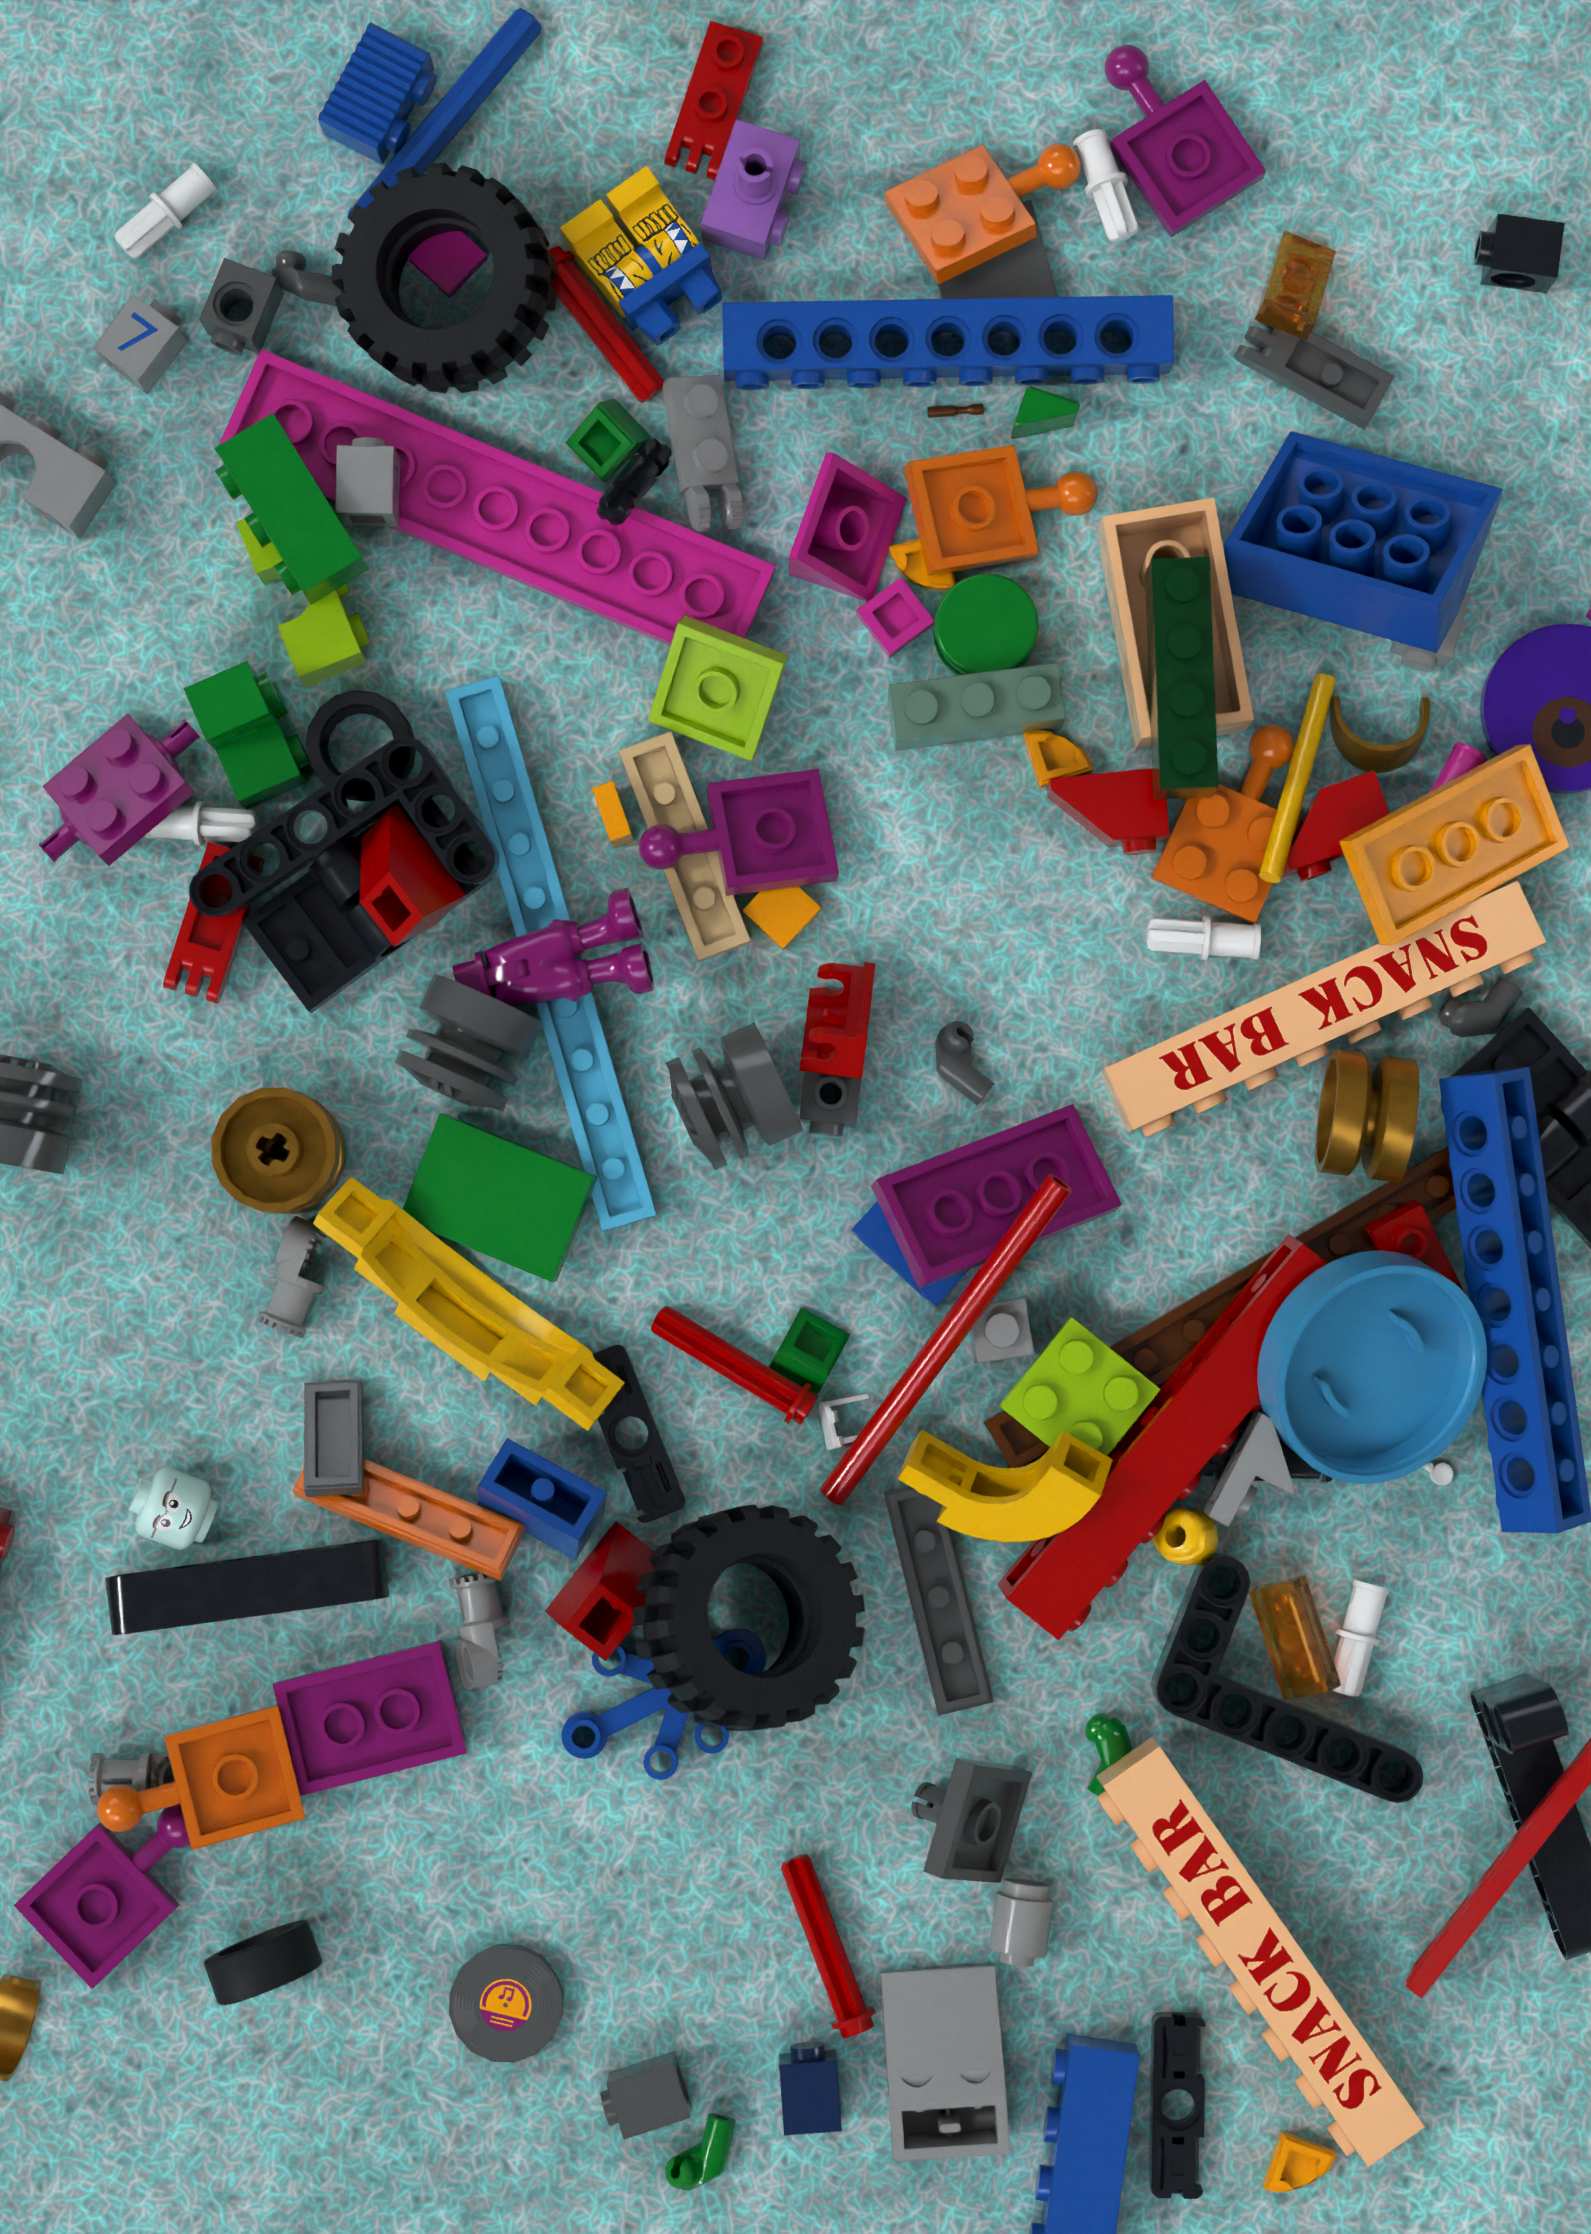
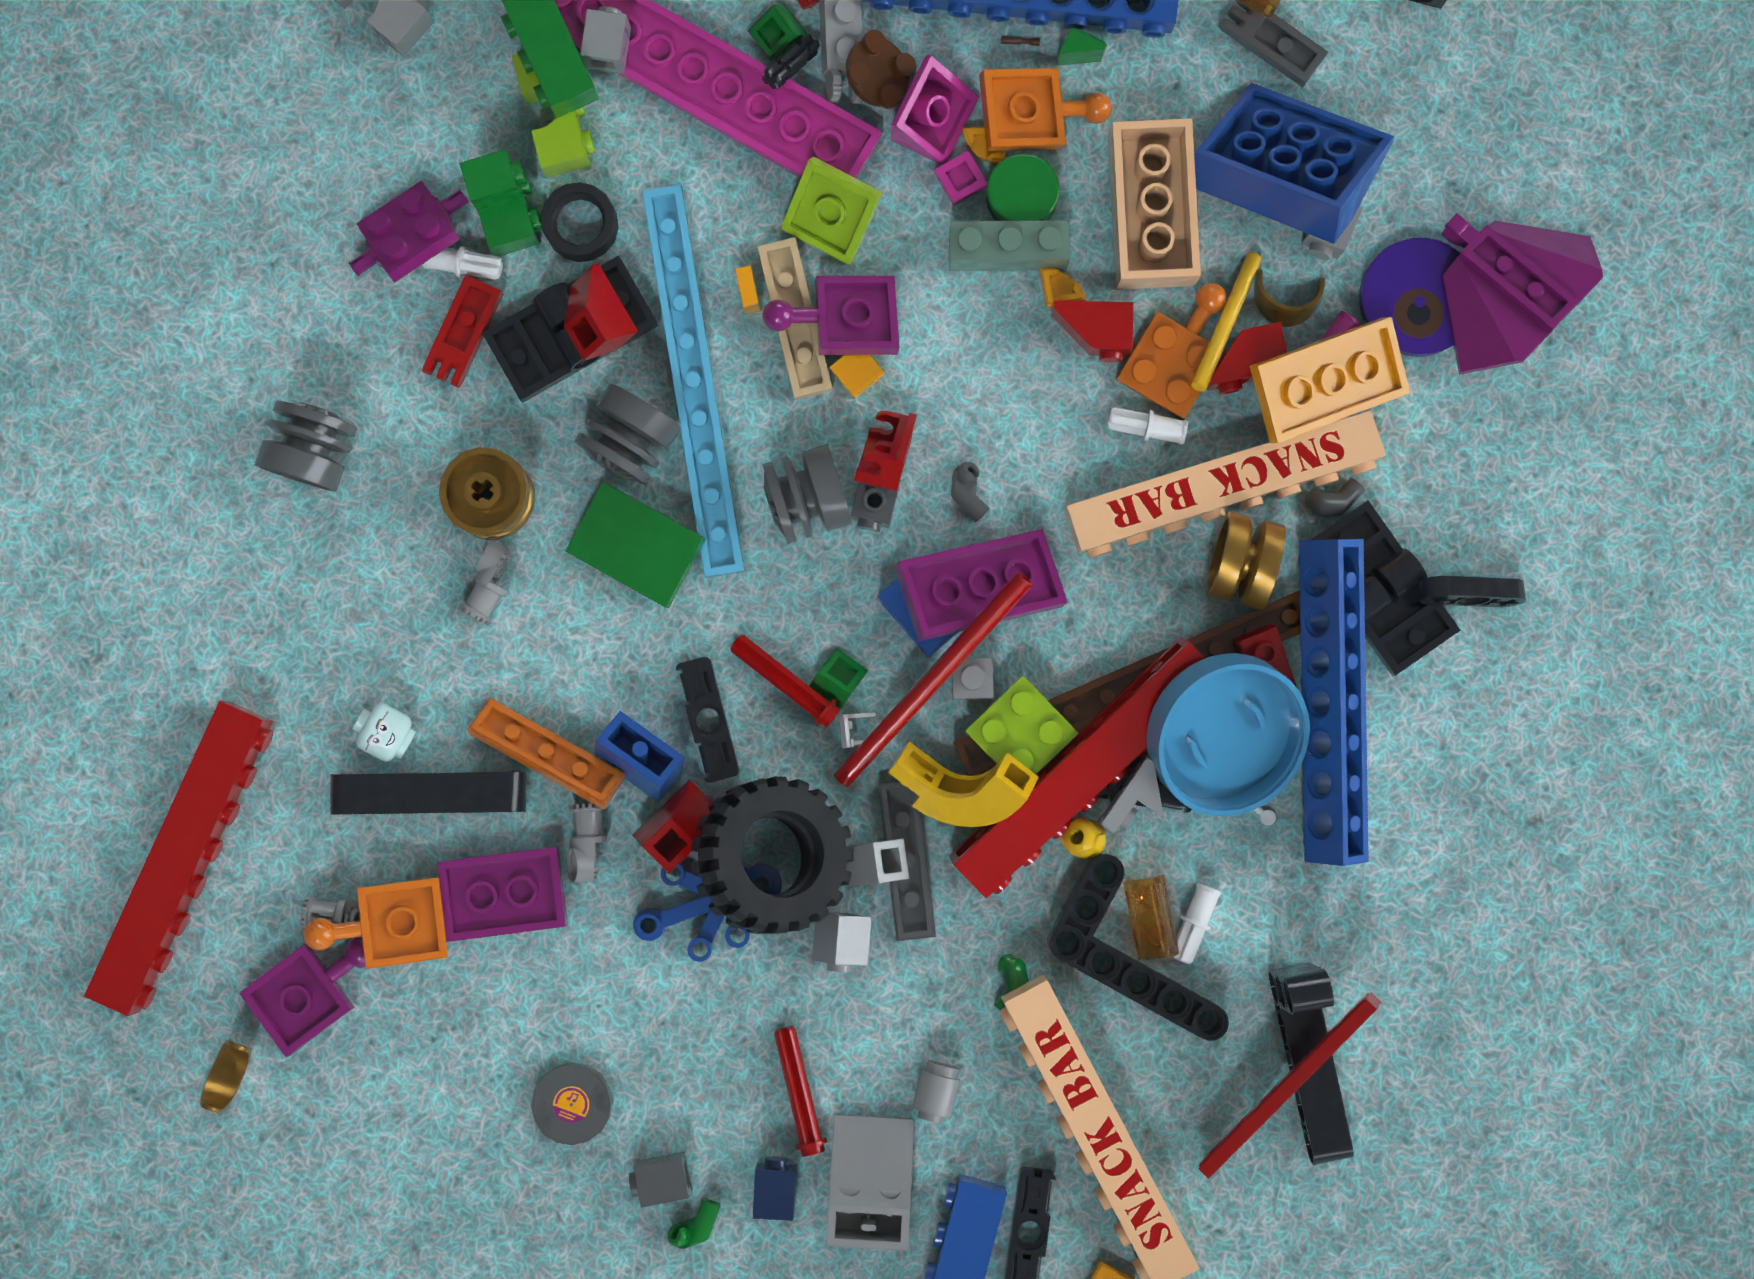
camera: 10 degrees right, 0 degrees up
black beam [189,737,499,917] -> none
black tyre [204,1920,322,2005] -> none
dark grey tile [304,1380,364,1497] -> none
yellow piece [313,1176,625,1431] -> none
magenta piece [452,888,655,1006] -> none
dark grey tile [911,1758,1032,1883] -> none
dark green brick [1145,557,1218,800] -> none
none -> brick [812,912,872,972]
none -> reddish brown piece [846,29,916,109]
none -> light grey brick [846,838,909,887]

